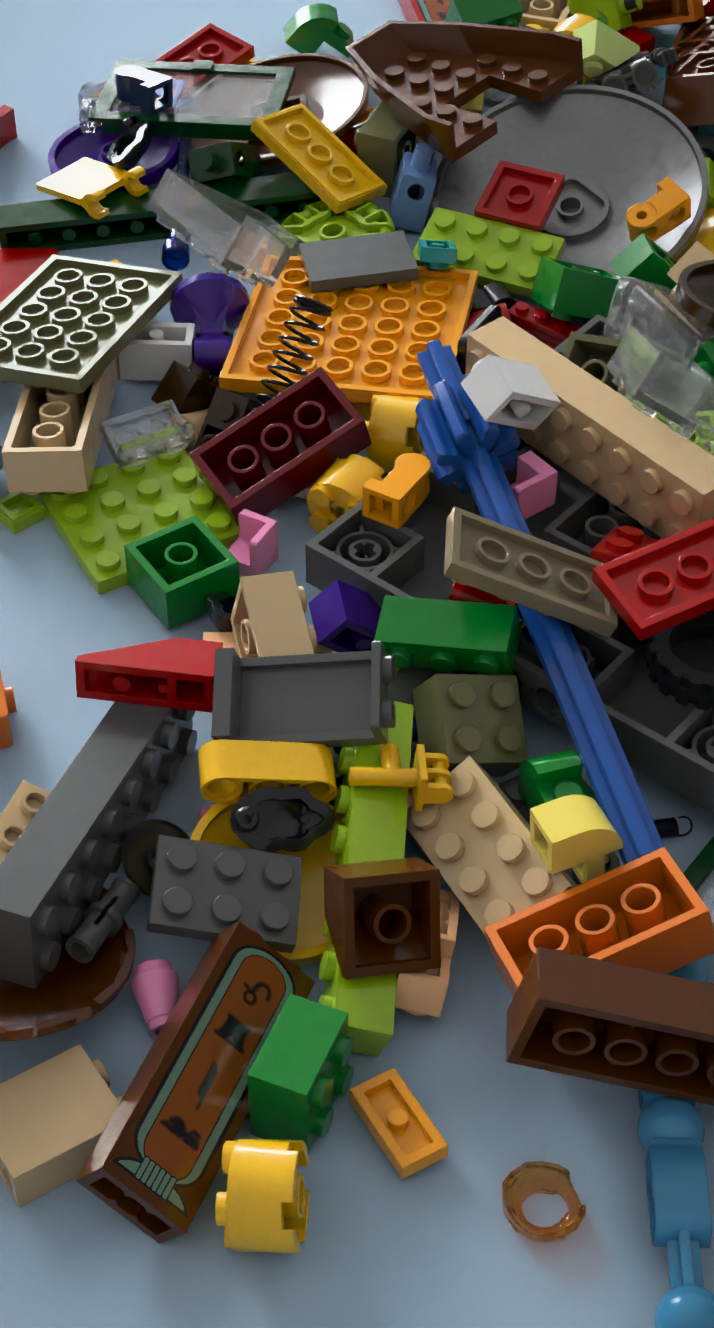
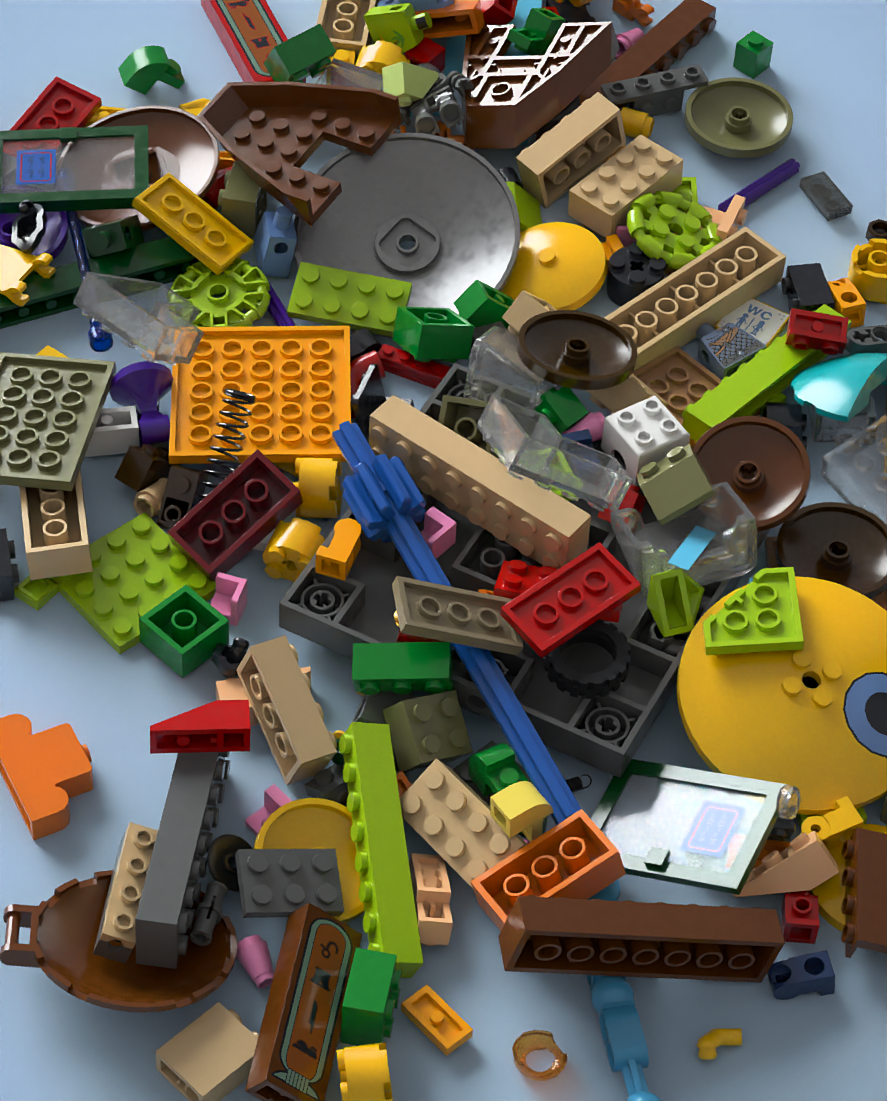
camera: 15 degrees left, 5 degrees up
clear bracket [99,399,194,469] -> none
dark blue leg [115,65,173,116] -> none
yellow beam [198,739,337,804] -> none
dark grey panel [211,641,396,747] -> none
black arm [230,786,335,852] -> none
dark grey tile [299,230,418,293] -> none
dark purple slope [308,579,381,652] -> none
reddish brown slope [324,857,441,979] -> none
yellow arm [348,743,454,812] -> none
teal plate [418,239,457,270] -> none
white brick [460,354,561,431] -> none
red plate [474,160,565,233] -> none
light orange leg [626,177,691,242] -> none

